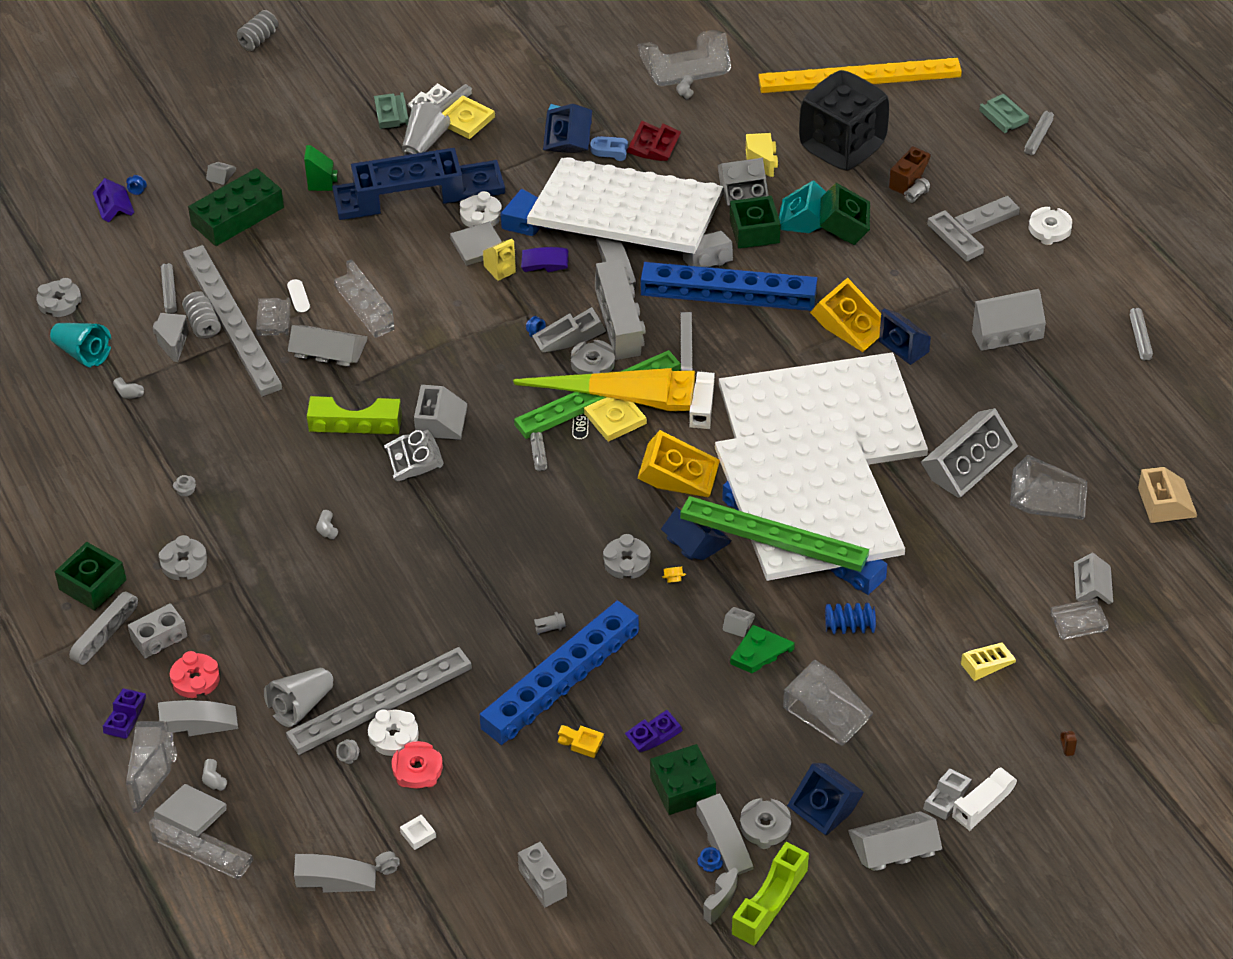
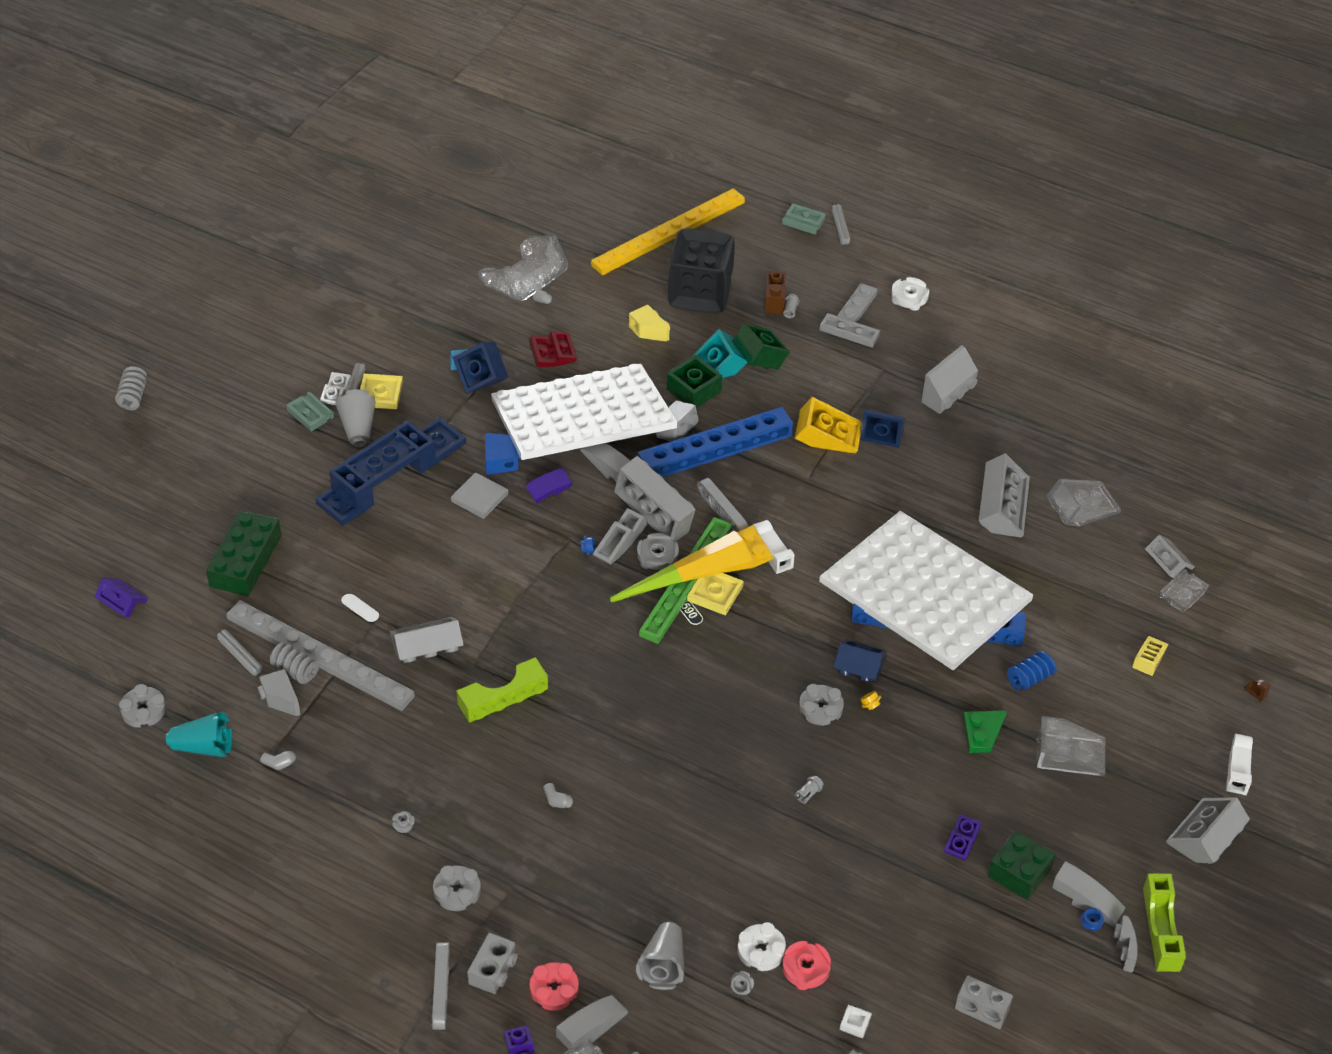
camera: 35 degrees left, 0 degrees up
dark green brick [55,542,127,611] -> none
blue plate [126,175,147,195] -> none
light grey slope [206,162,236,185] -> none
clear plate [256,298,291,336] -> none
light grey plate [286,647,472,755] -> none
green slope [304,145,338,191] -> none
clear fence [334,259,395,338] -> none
light grey slope [384,429,444,481] -> none
light grey slope [414,385,467,440] -> none
white plate [460,191,502,227] -> none
blue brick [479,600,639,745] -> none
light yellow slope [483,239,516,281] -> none
light grey axle [530,432,547,471] -> none
yellow plate [558,725,604,758] -> none
medium blue plate [590,136,628,161] -> none
yellow slope [637,430,720,497] -> none
bright green plate [680,496,869,572] -> none
light grey slope [718,158,768,206] -> none
white plate [719,352,928,465] -> none
light grey slope [723,607,755,637] -> none
light grey plate [740,798,791,849] -> none
dark blue slope [787,763,864,835] -> none
light grey slope [923,768,972,820] -> none
light grey axle [1130,308,1153,361] -> none
tan slope [1138,467,1197,523] -> none

